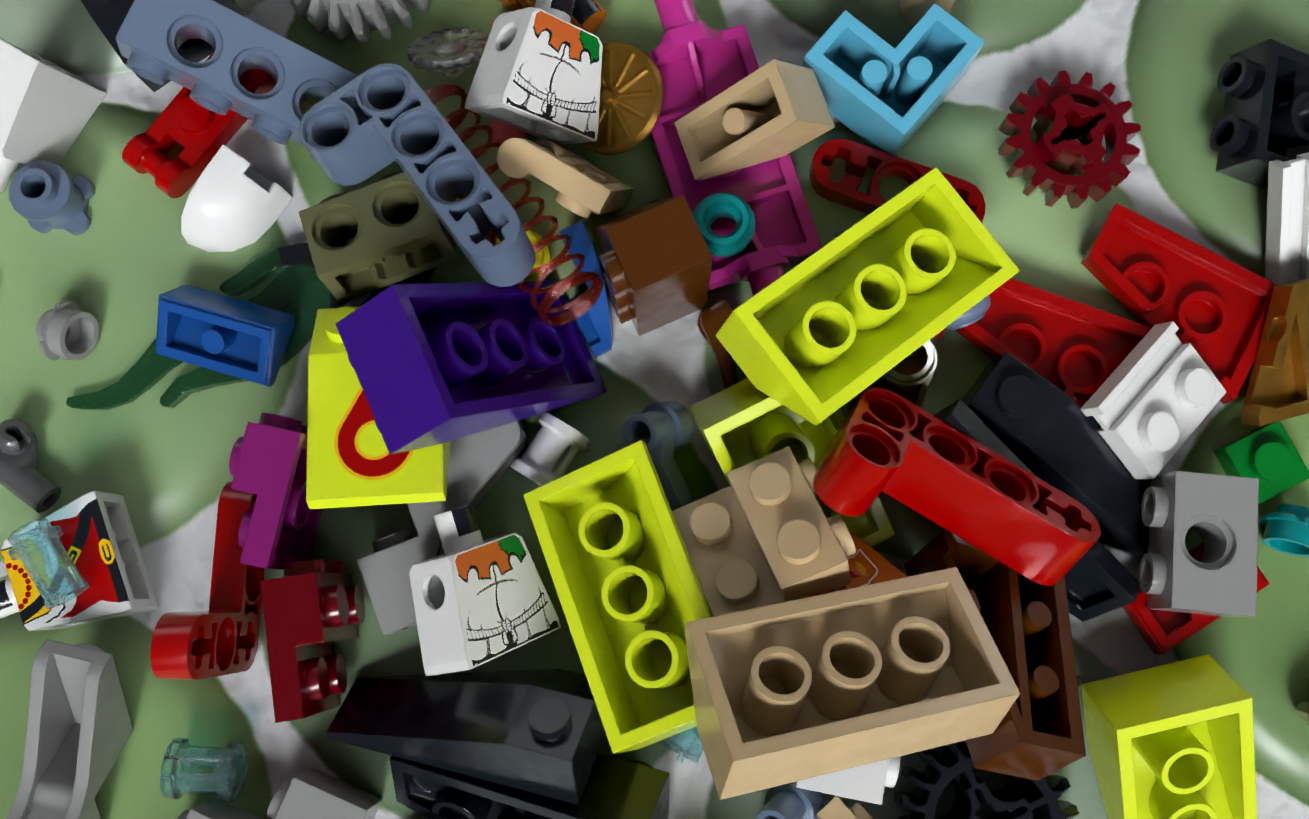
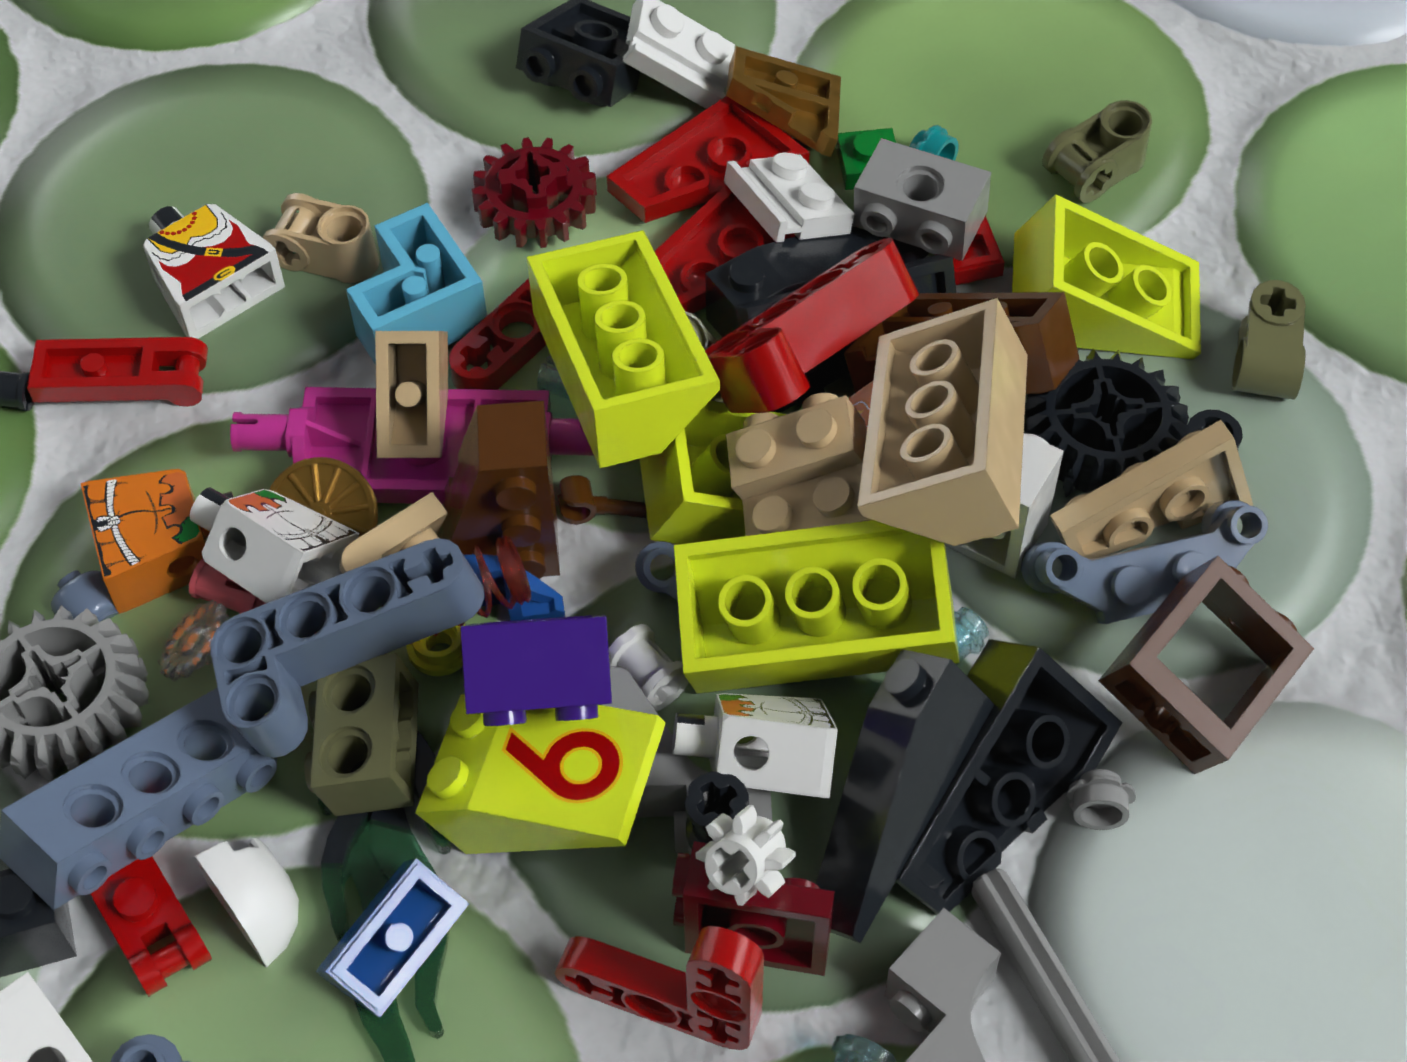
camera: 75 degrees left, 25 degrees down
magenta plate [229,412,323,570] -> none
none -> black bush [685,771,749,849]
none -> white gear [696,805,796,906]

